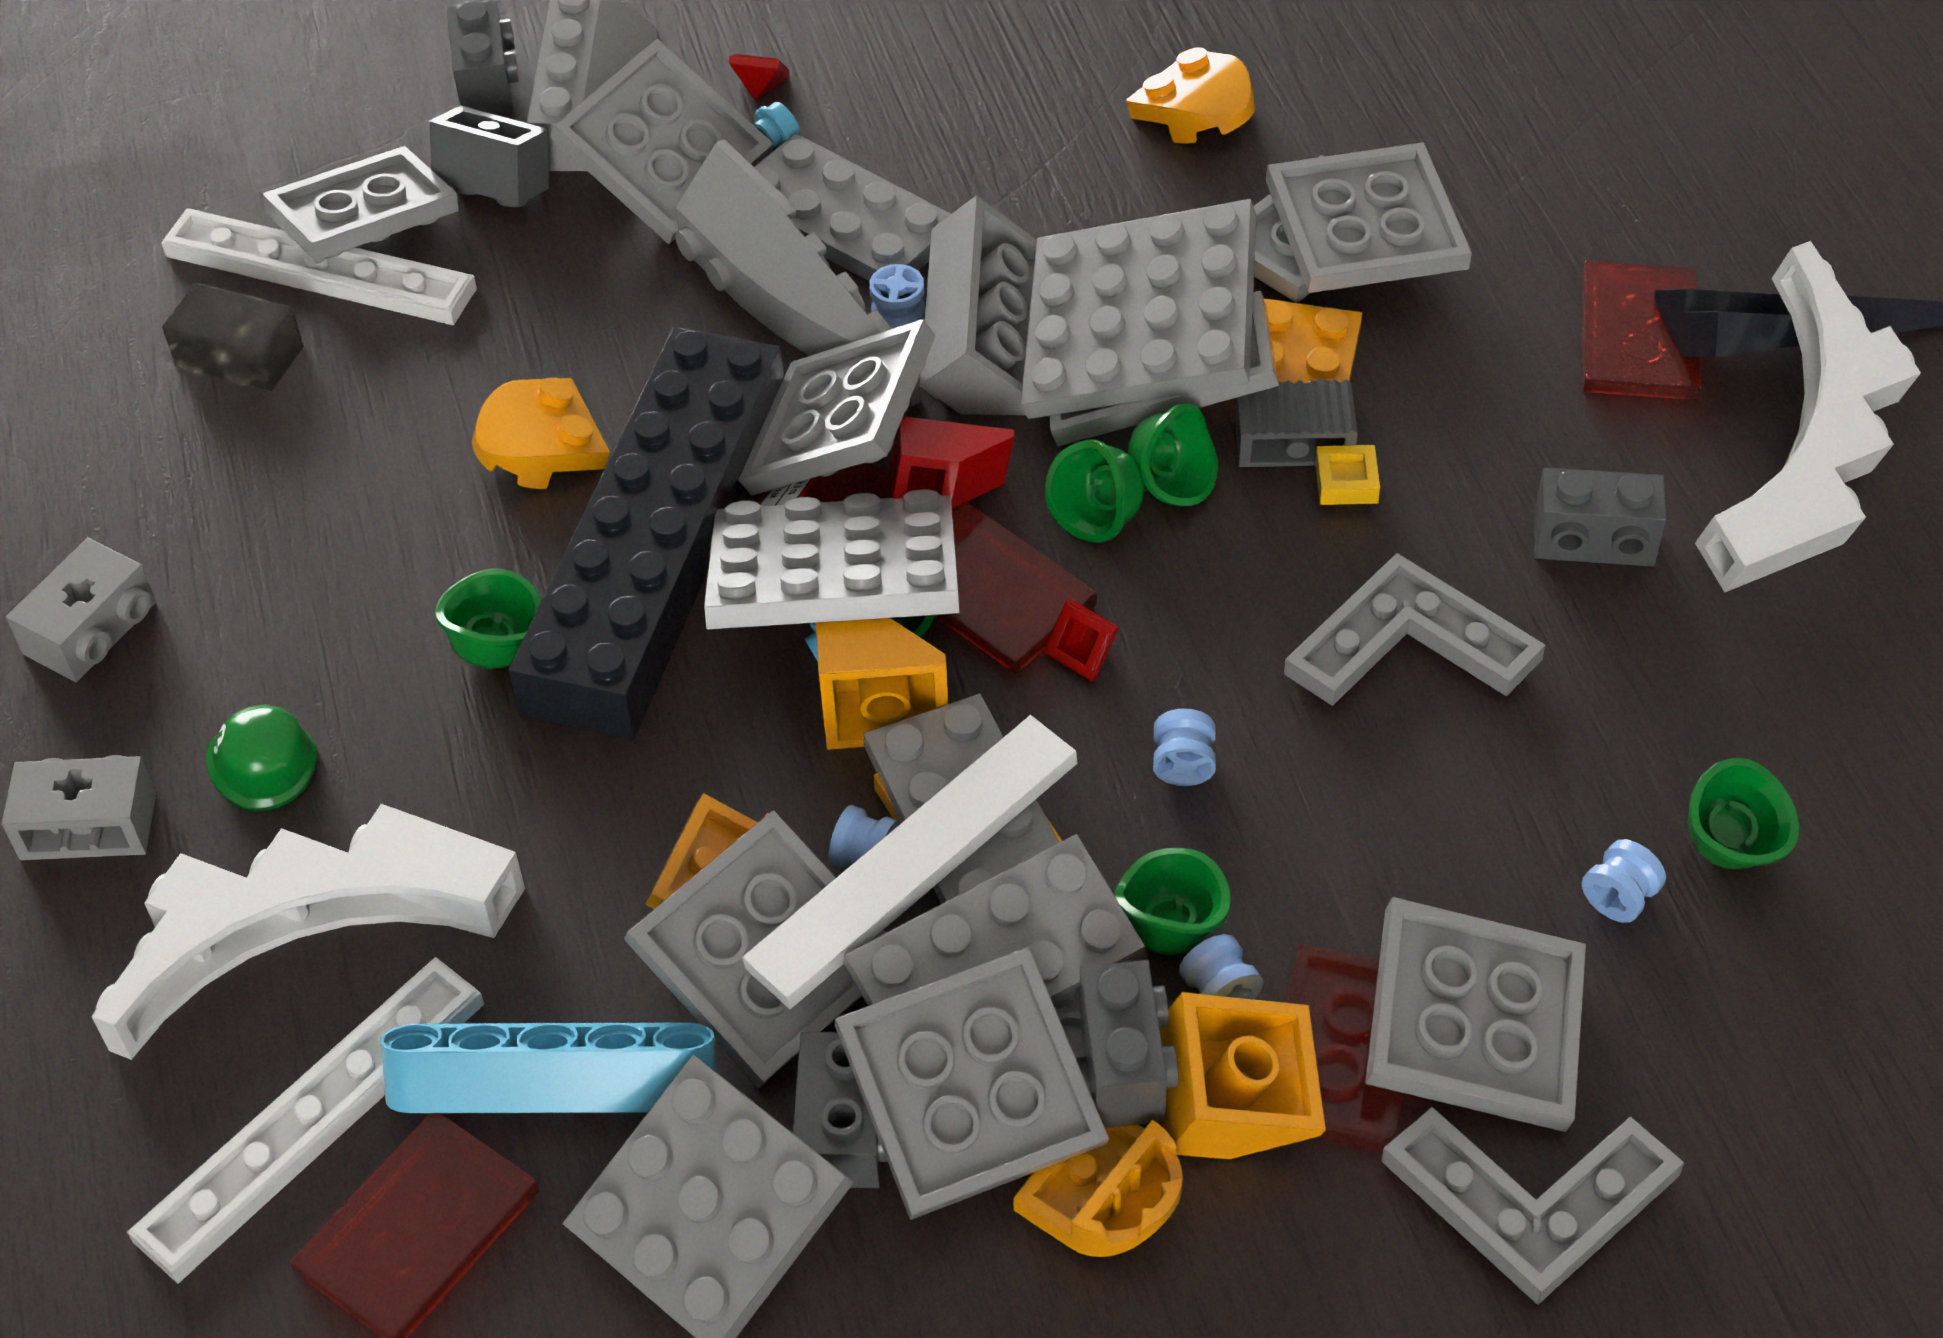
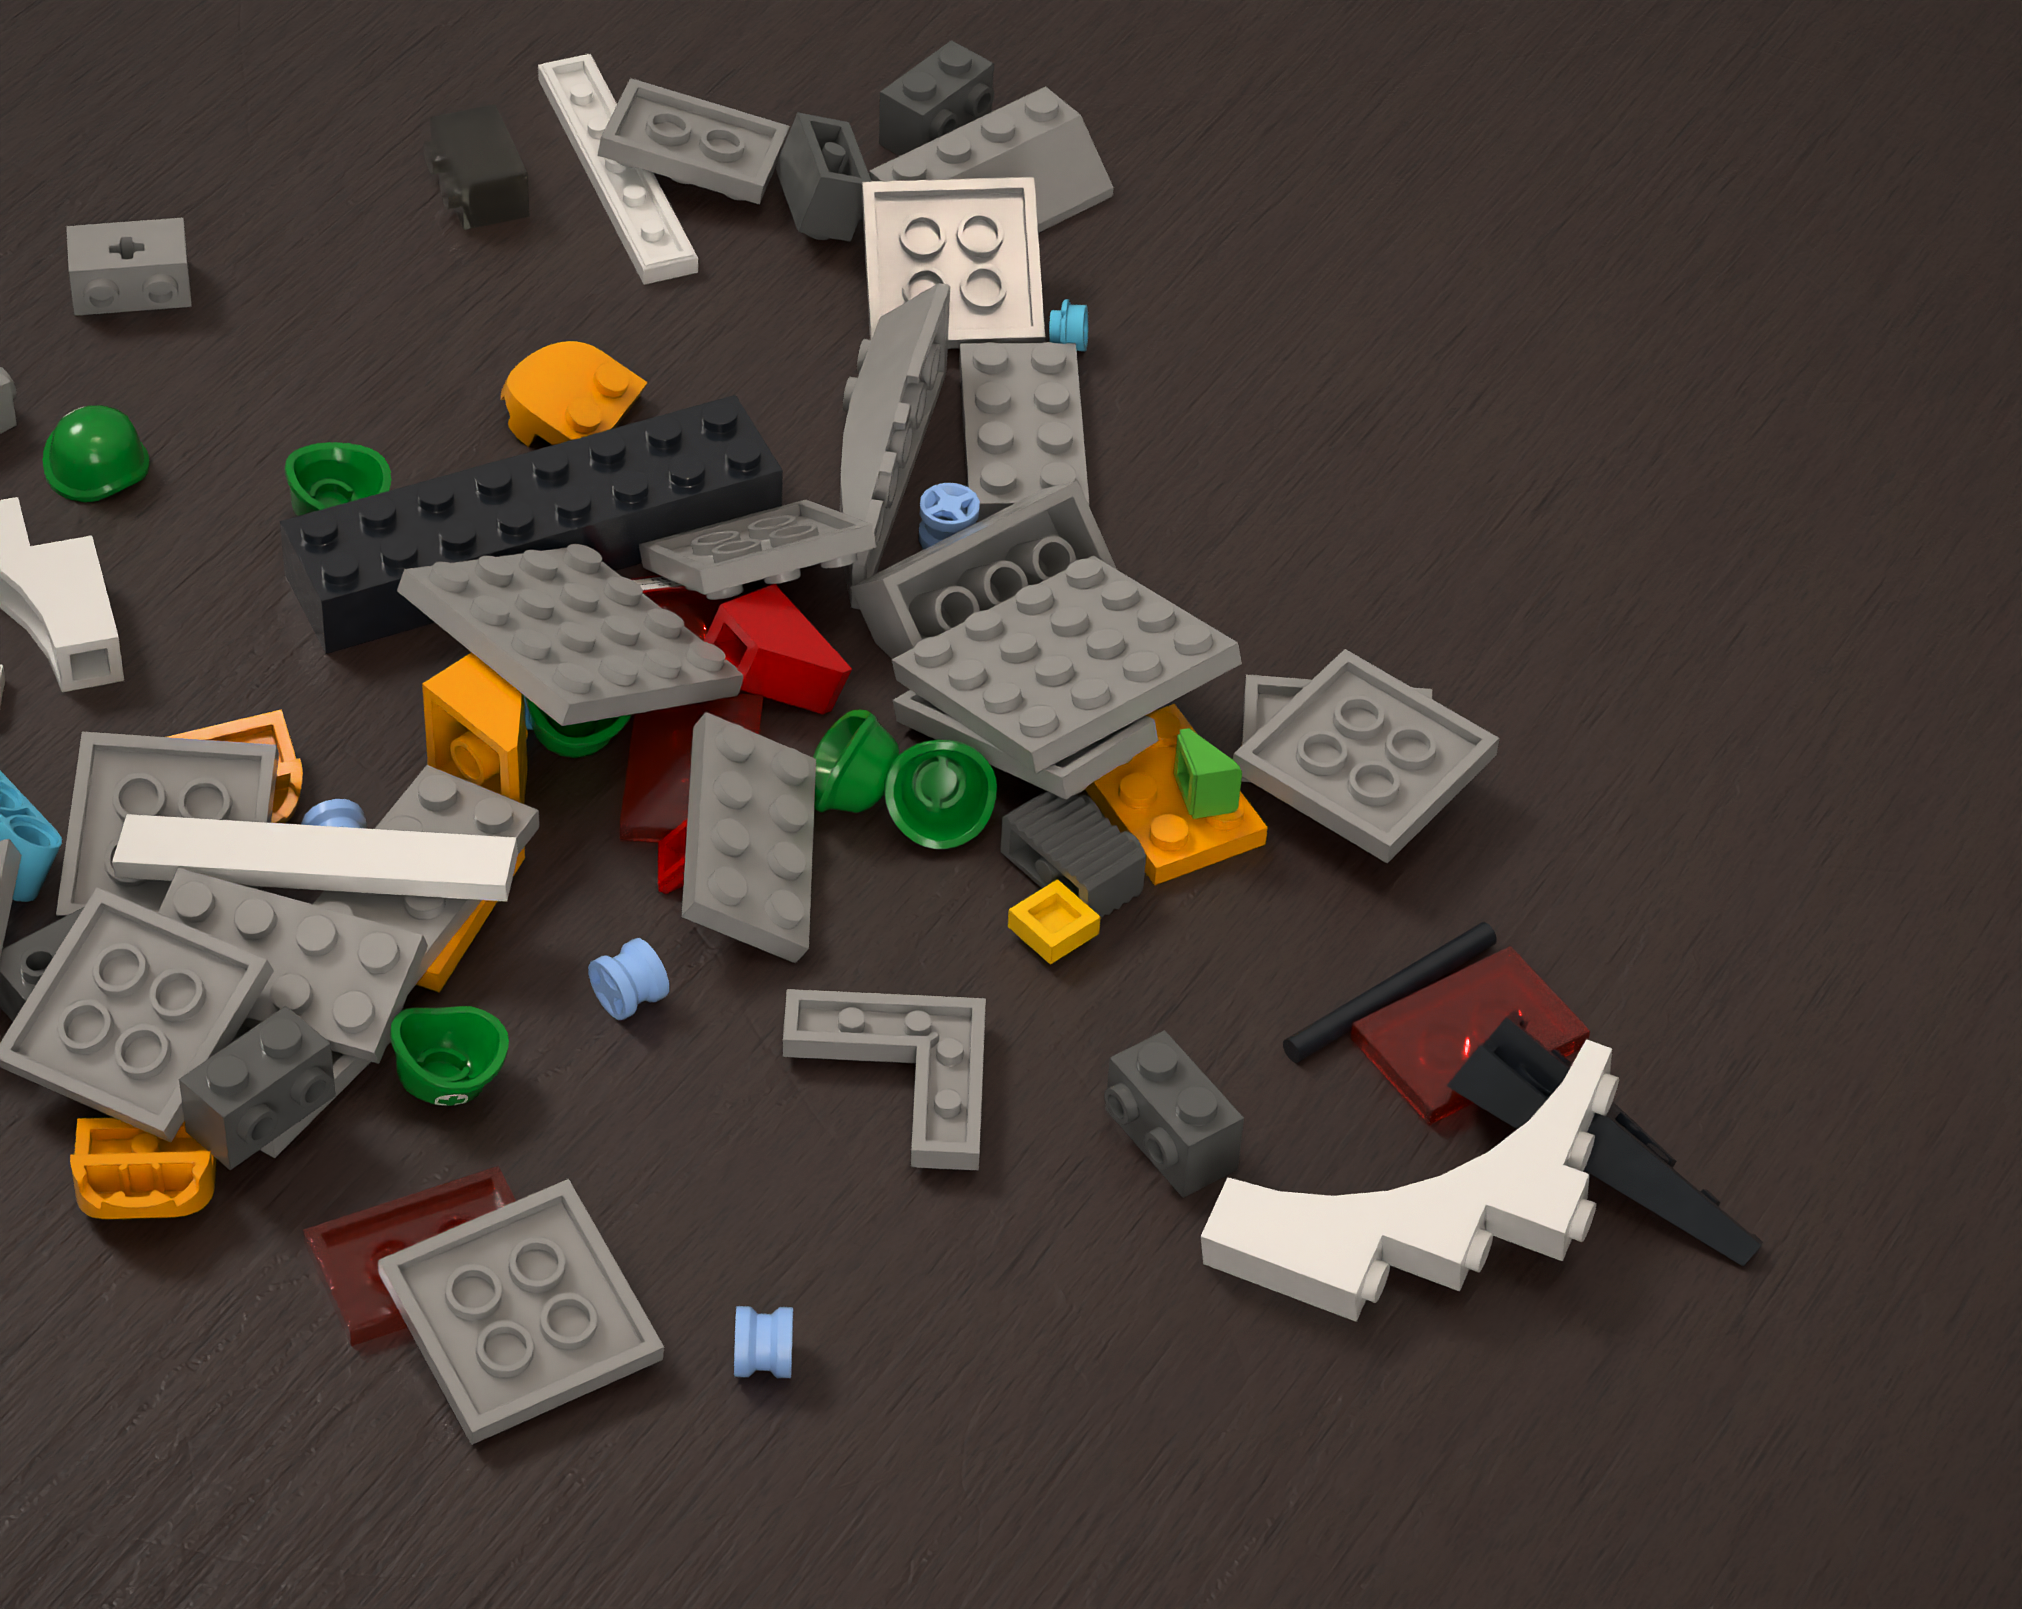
camera: 45 degrees right, 5 degrees down
red slope [729,54,790,101] -> none
light orange slope [1126,48,1256,144] -> none
light orange slope [1159,992,1326,1159] -> none
light blue wheel [1179,934,1263,999] -> none
light grey plate [1382,1107,1684,1305] -> none
green helmet [1687,757,1799,869] -> none
none -> light grey plate [682,712,816,963]
none -> bright green slope [1174,728,1242,819]
none -> black bar [1283,922,1497,1063]

